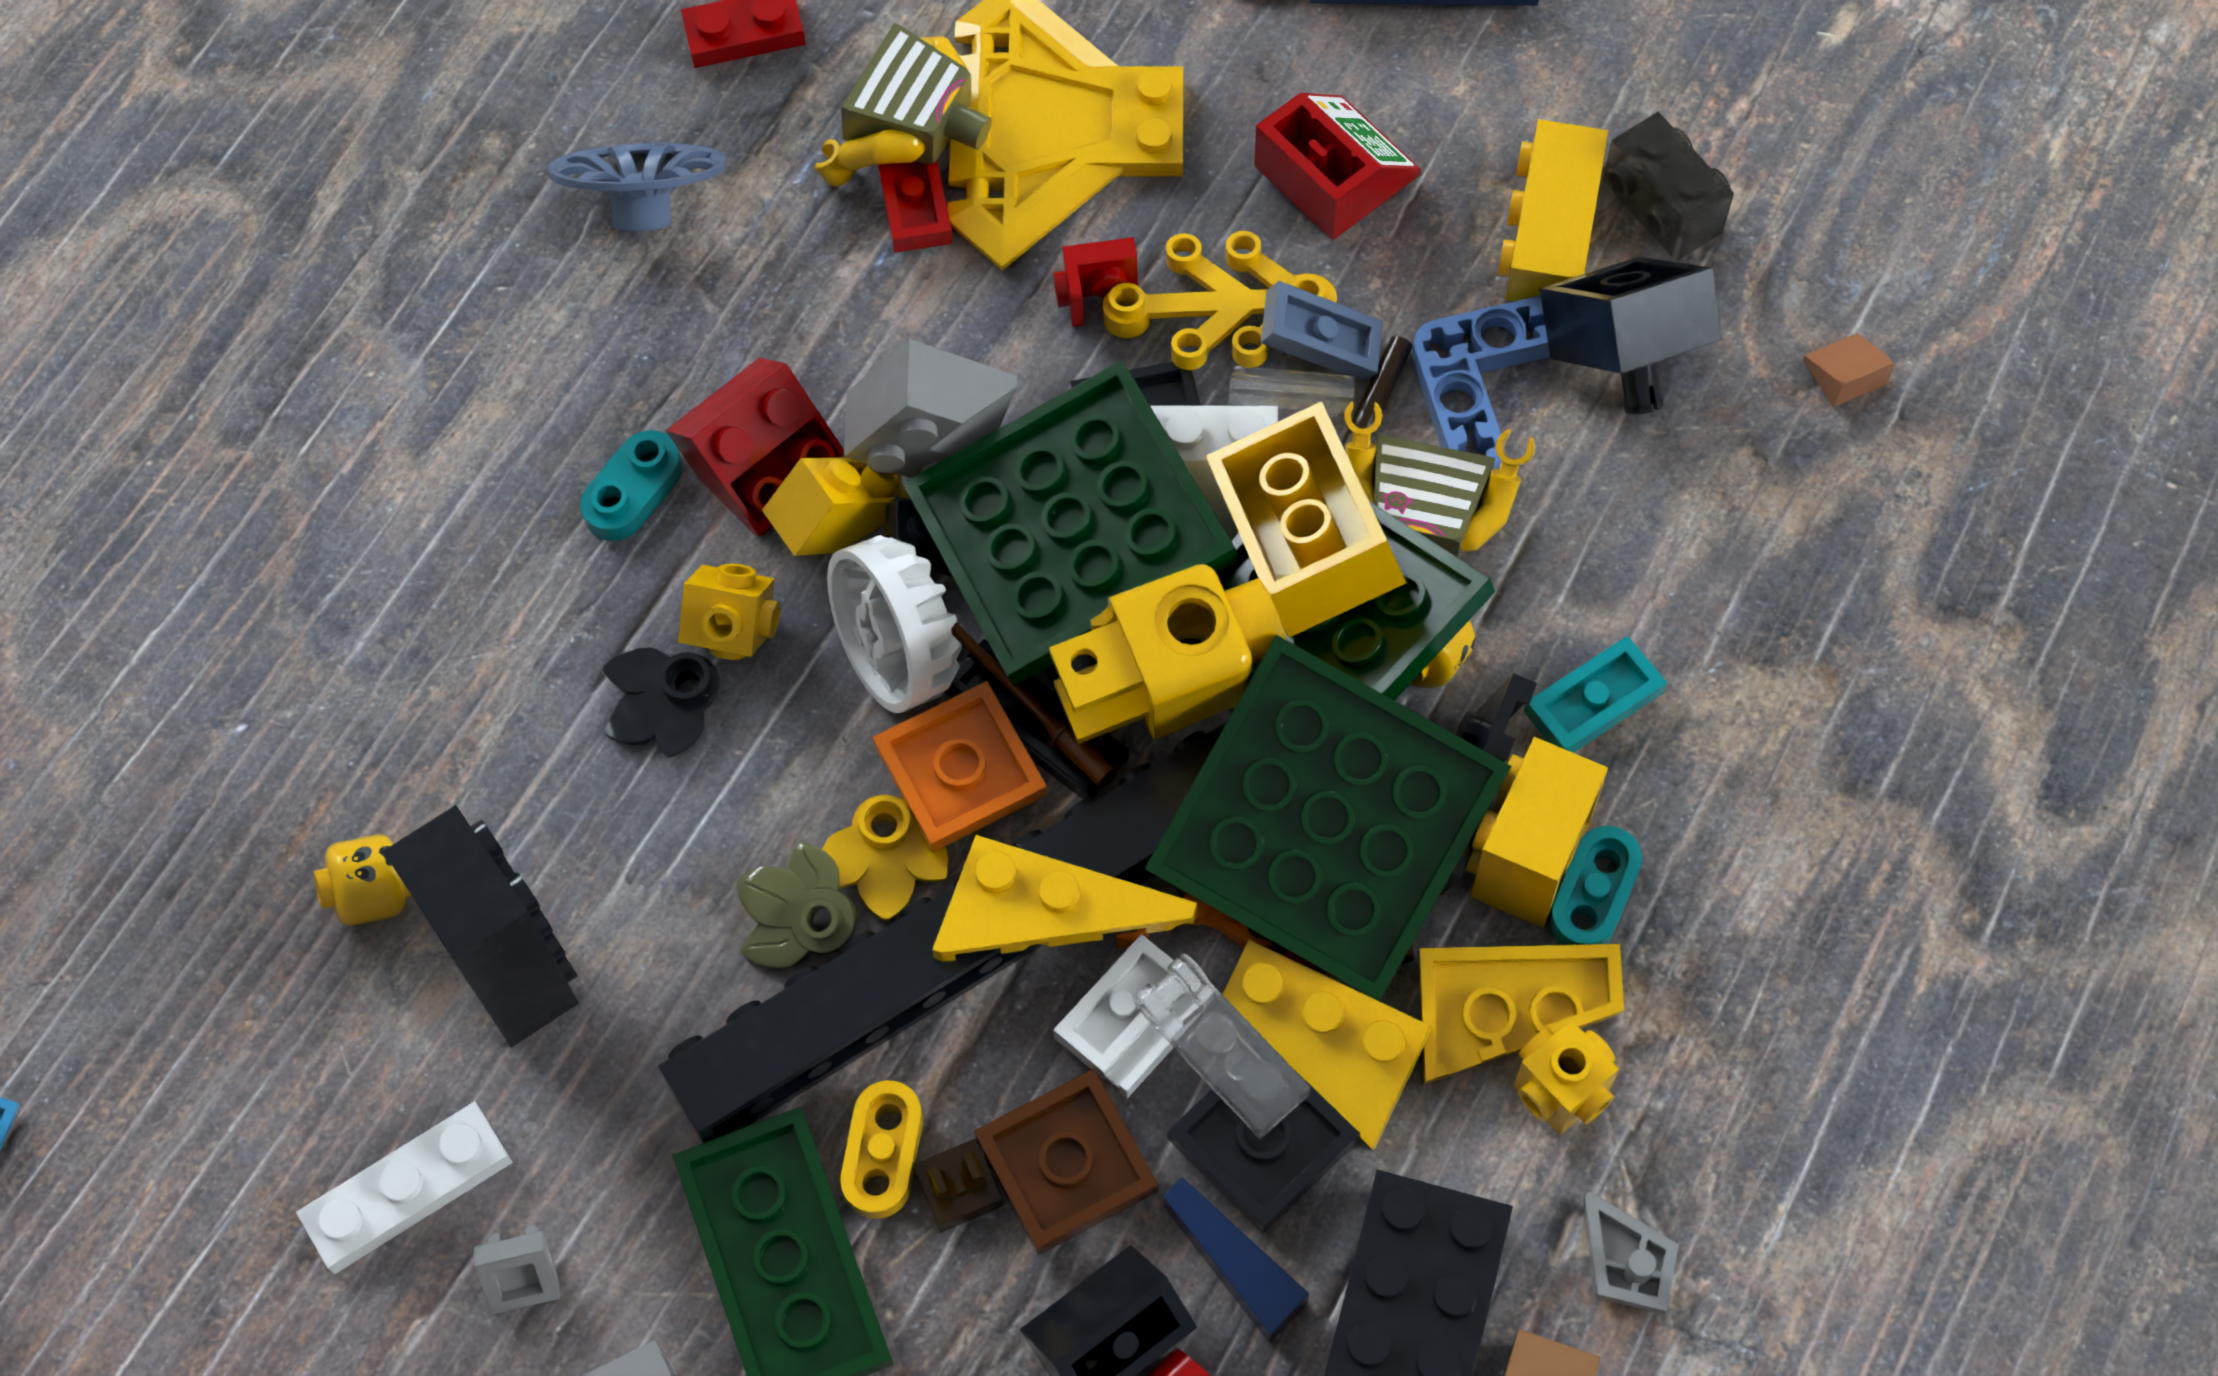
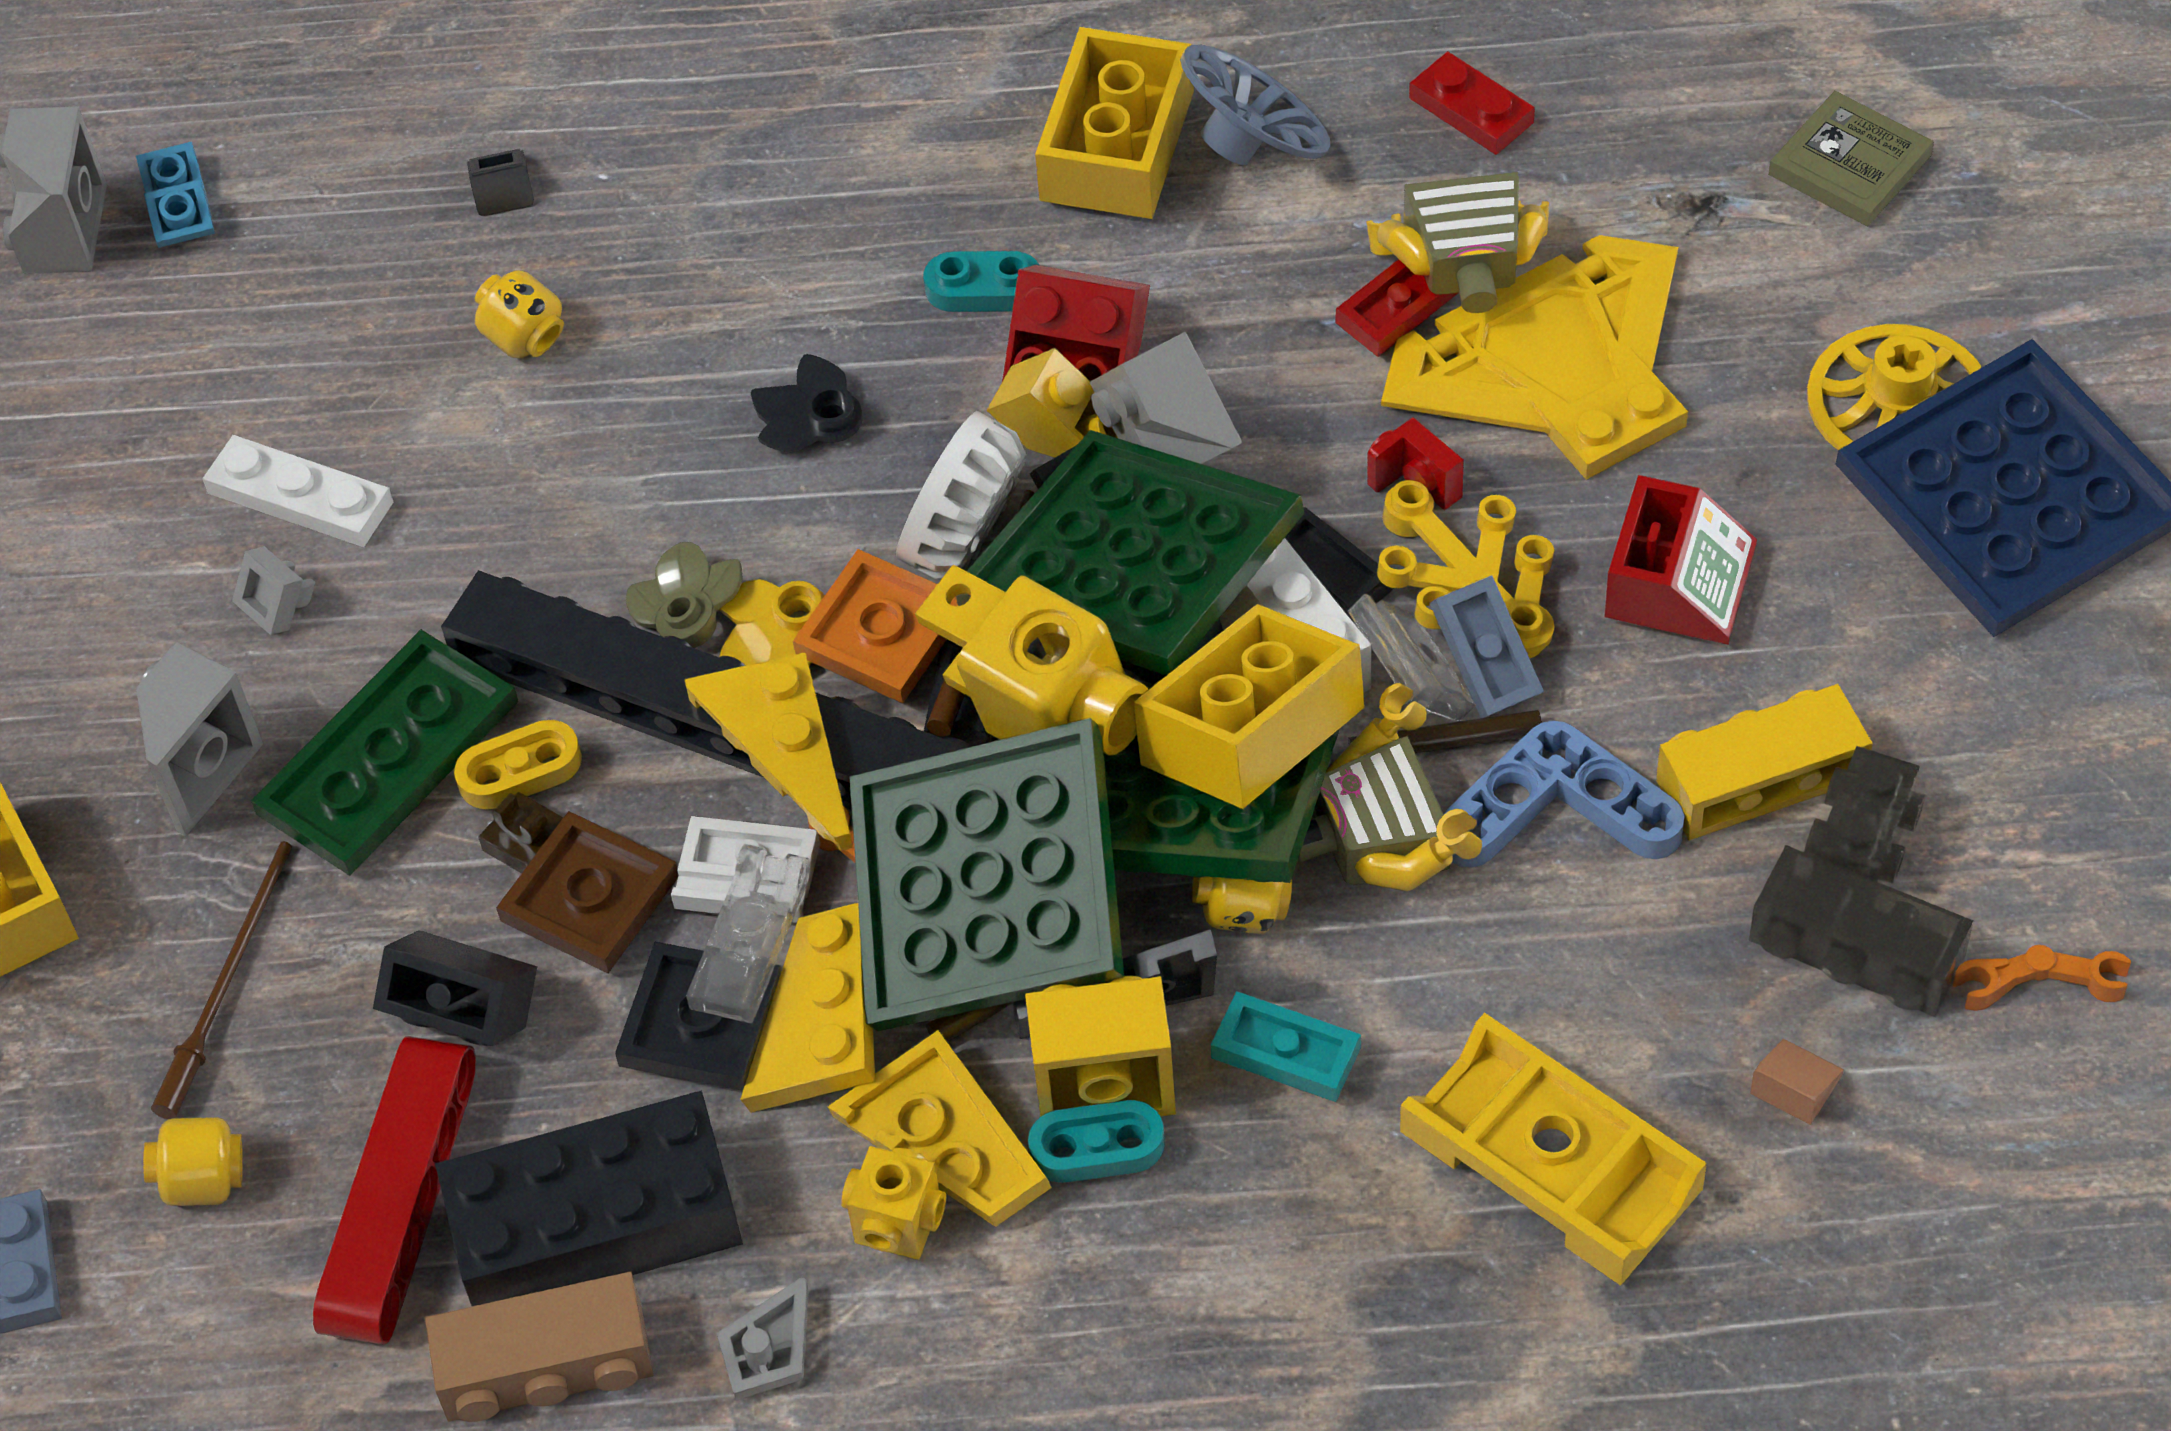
camera: 60 degrees right, 10 degrees down
black brick [383,805,579,1048] -> none
yellow brick [678,563,781,660] -> none
dark blue piece [1163,1177,1309,1344] -> none
black brick [1539,257,1723,414] -> none
none -> black slope [467,149,534,216]
none -> yellow brick [1035,27,1194,219]
none -> yellow piece [1400,1012,1707,1286]
none -> clear smoke brick [1749,845,1974,1017]
none -> orange piece [1953,945,2131,1011]

